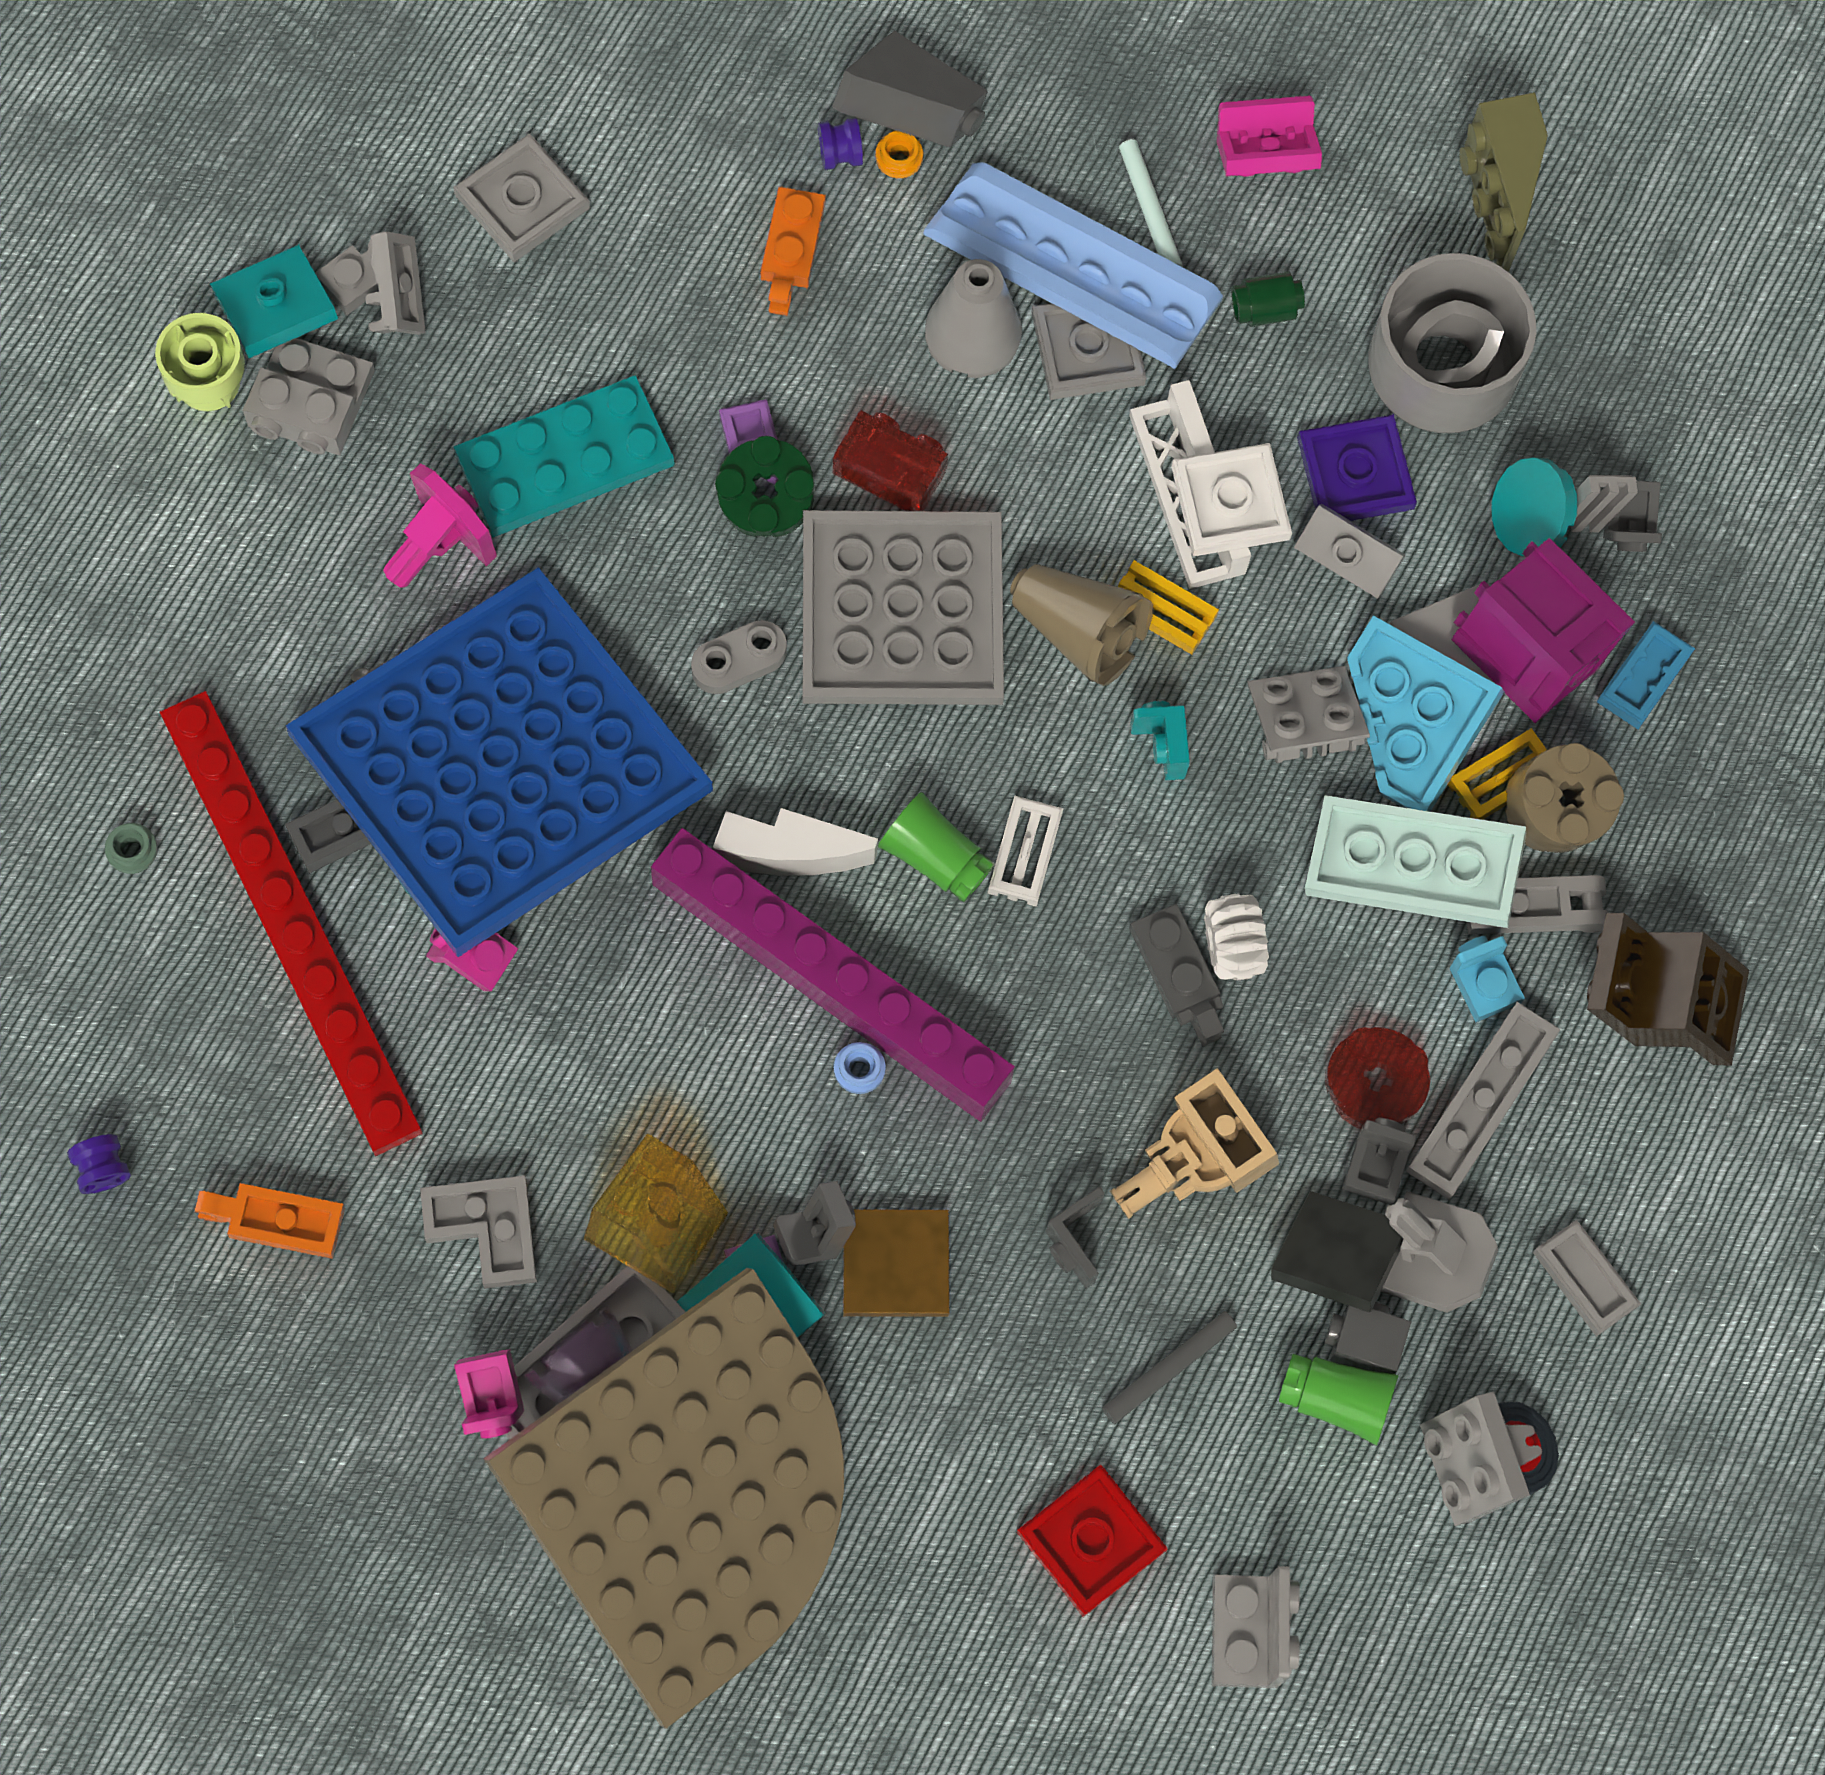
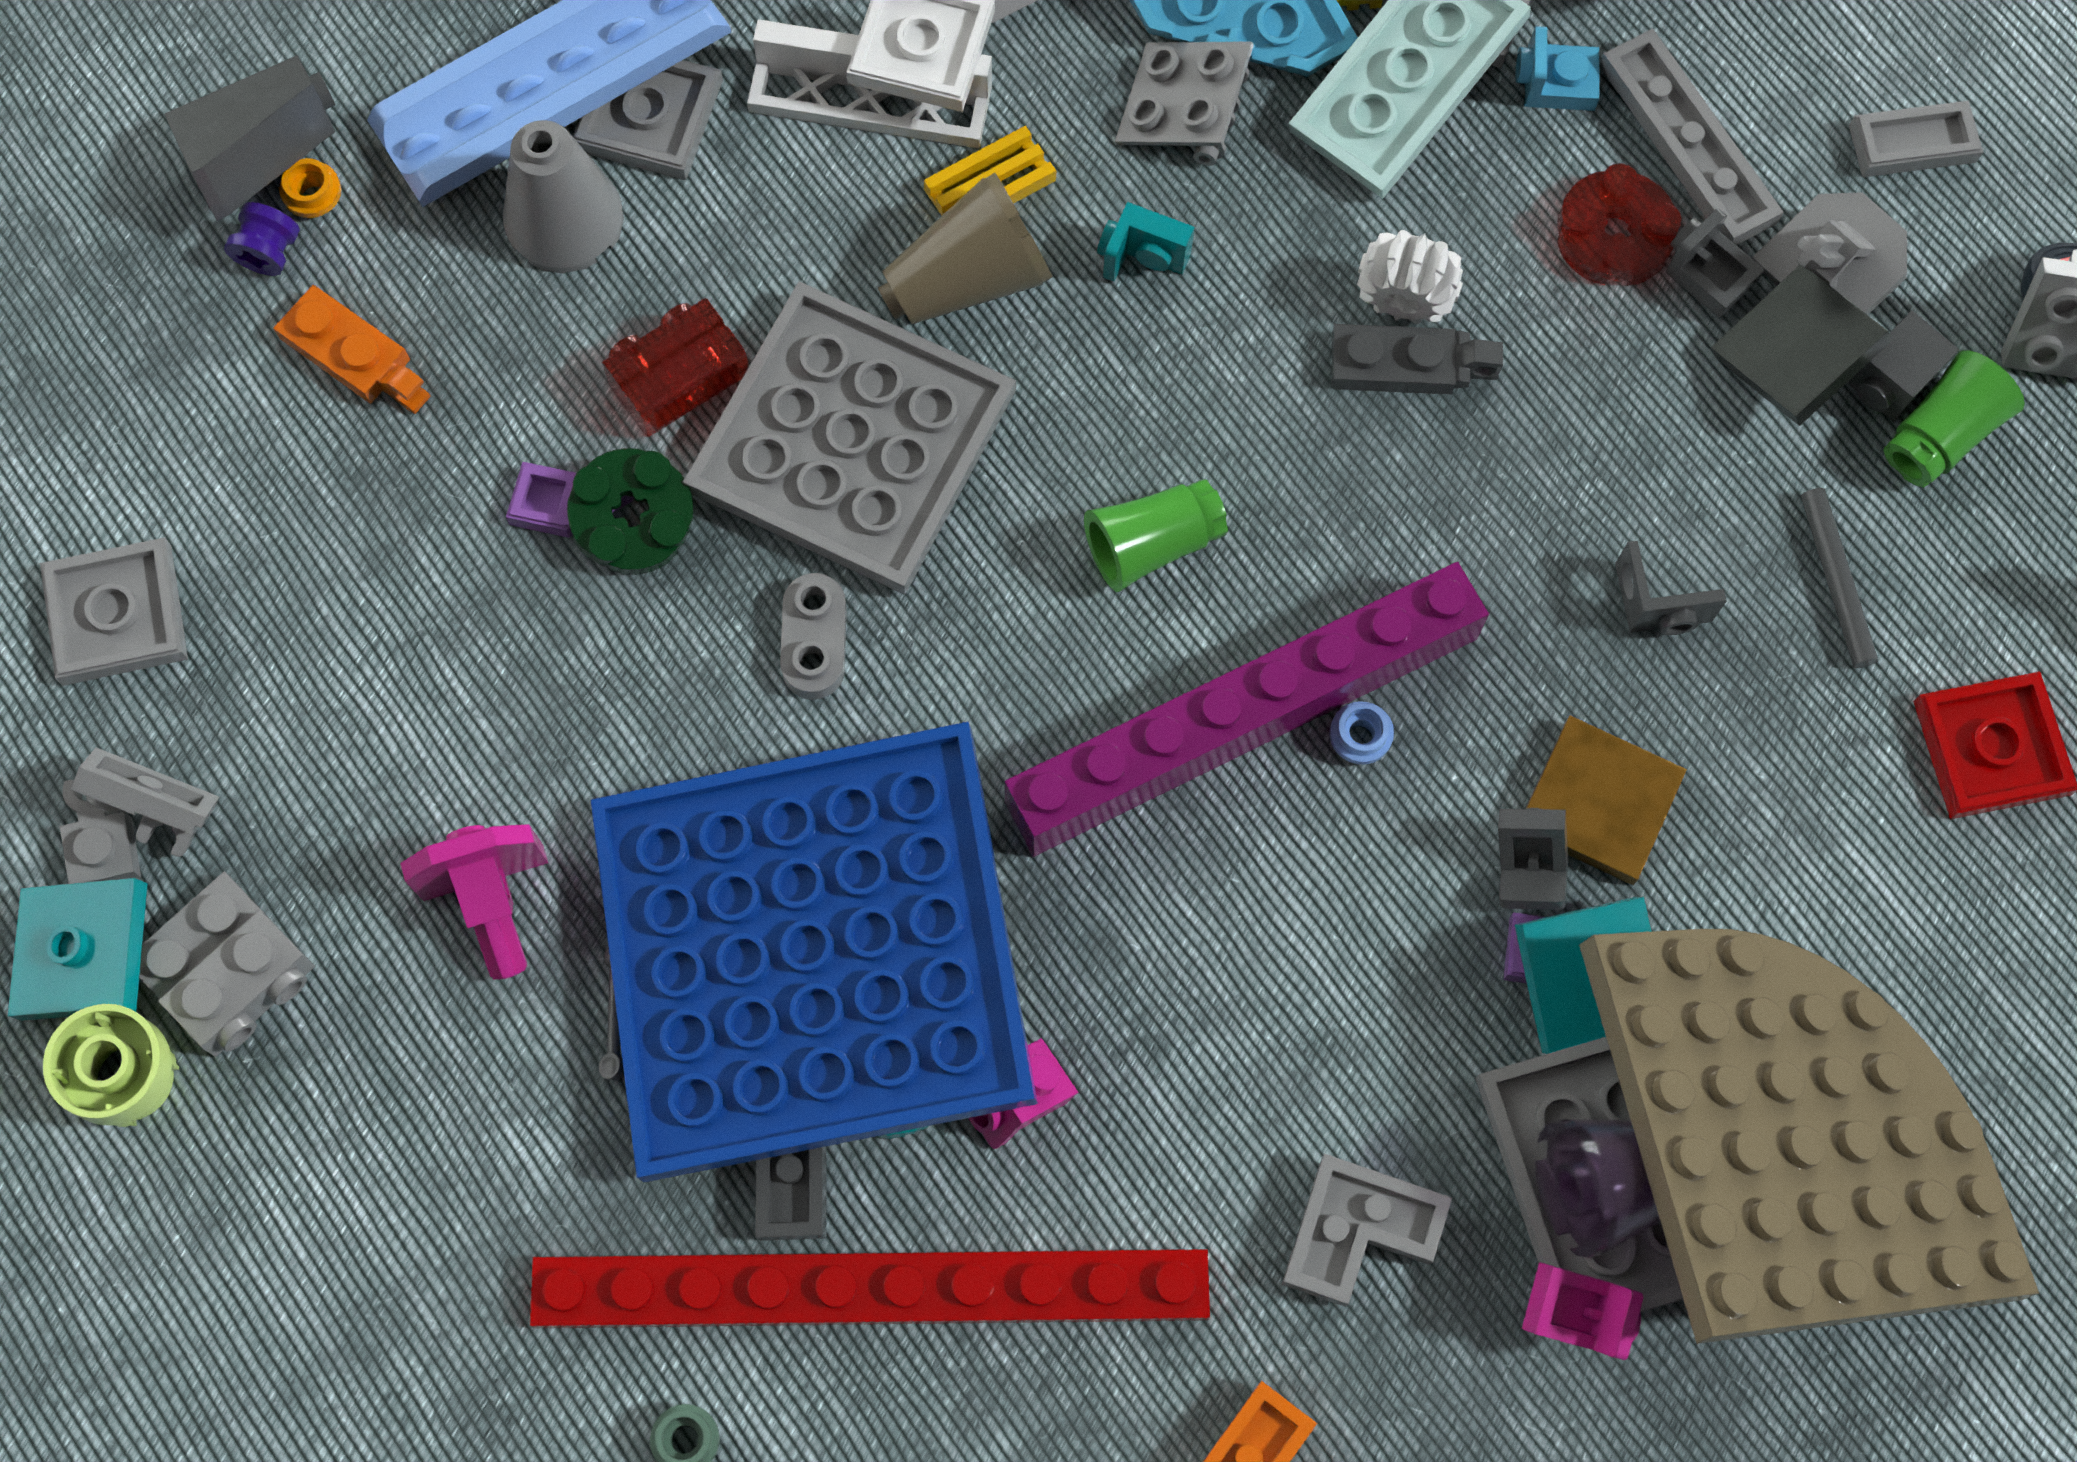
camera: 60 degrees left, 0 degrees up
teal plate [453,375,675,538] -> none
clear yellow slope [584,1133,728,1293] -> none
white slope [713,808,878,876] -> none
white tile [988,796,1063,907] -> none
tan brick [1110,1068,1279,1219] -> none

